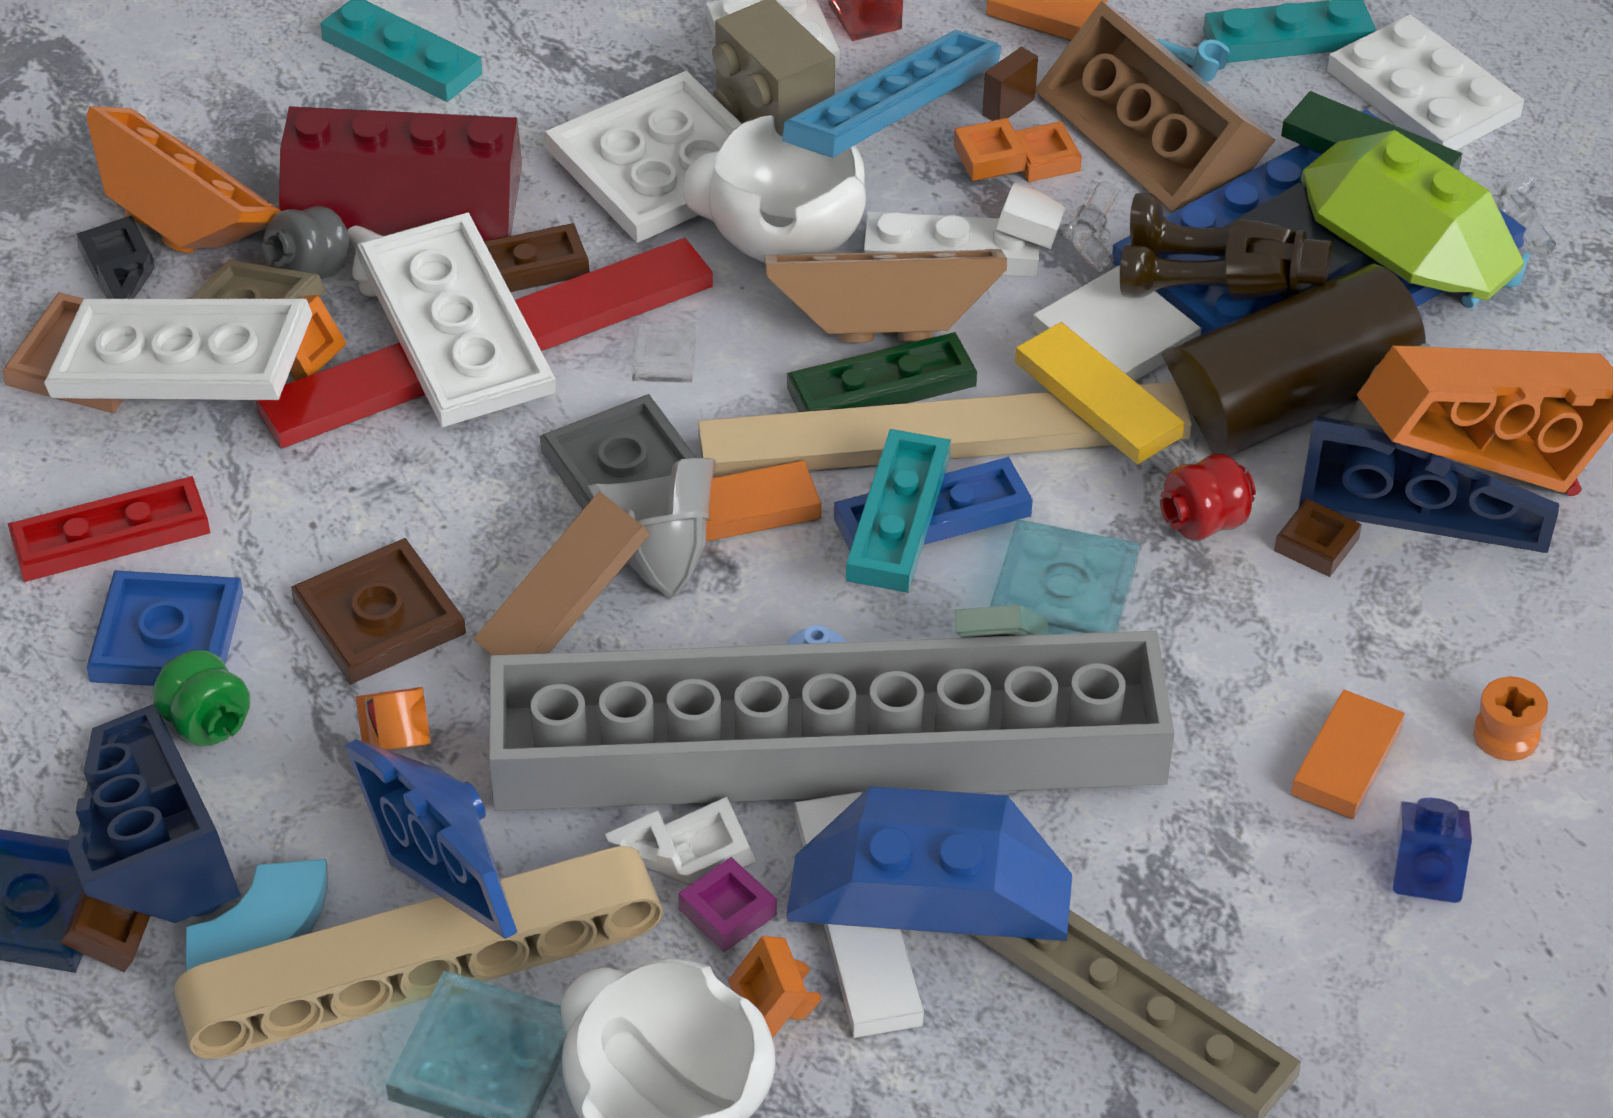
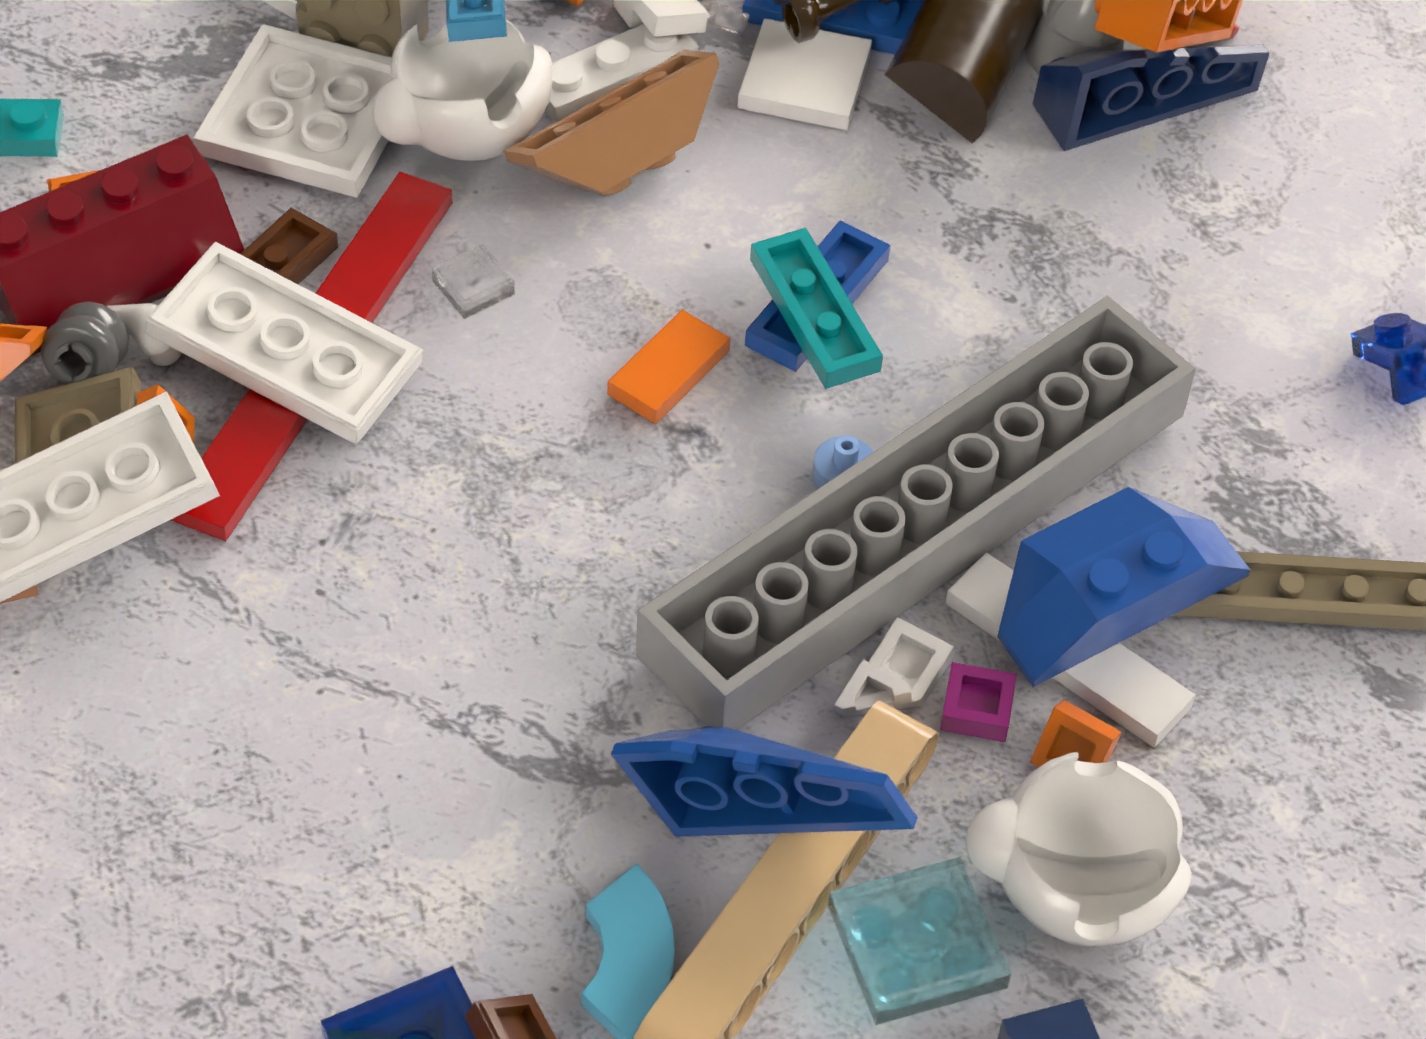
camera: 40 degrees left, 5 degrees up
red tile [7,476,210,582] -> none
dark blue wedge [68,704,241,923] -> none
blue tile [86,570,243,686] -> none
green piece [152,650,250,747] -> none
reddish brown tile [291,538,466,685] -> none
orange leg [355,687,431,751] -> none
medium nougat tile [473,491,650,655] -> none
dark grey tile [540,394,697,510] -> none
light grey helmet [588,458,716,598] -> none
tan tile [698,382,1192,478] -> none
dark green tile [787,332,977,412] -> none
sand green tile [954,605,1049,638] -> none
clear light blue plate [990,519,1140,634] -> none
yellow tile [1015,322,1185,465] -> none
red piece [1160,453,1256,541] -> none
reddish brown tile [1274,498,1362,577] -> none
orange tile [1291,689,1405,819] -> none
orange wheel [1473,676,1548,761] -> none

